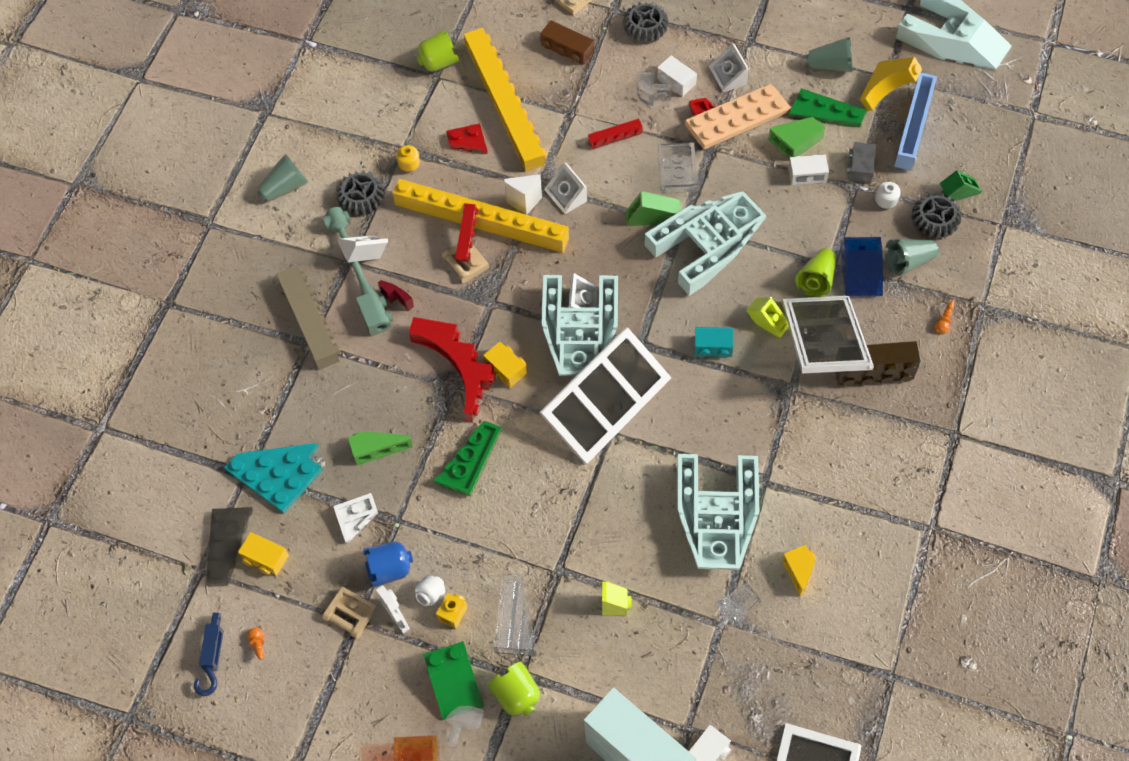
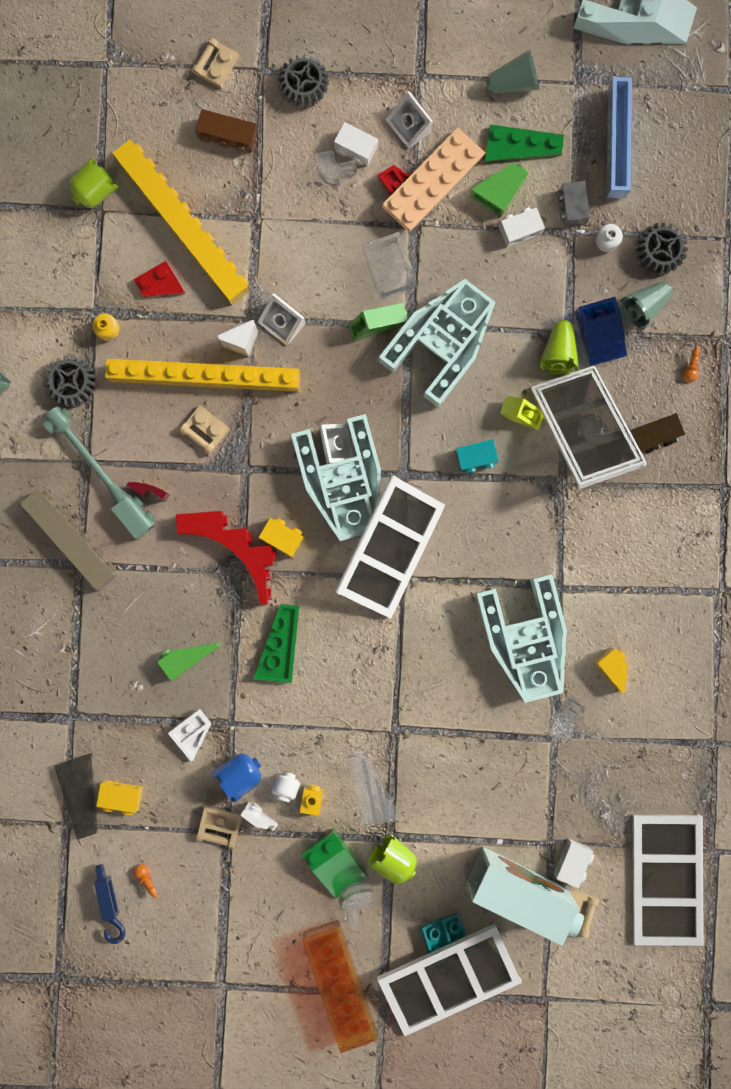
camera: 25 degrees left, 25 degrees up
teal wing [224,443,323,514] -> none
white slope [338,235,388,262] -> none
red piece [455,203,479,263] -> none
red piece [588,118,643,149] -> none
neon yellow slope [602,582,631,616] -> none
yellow arch [860,57,922,111] -> none
green slope [940,170,982,201] -> none

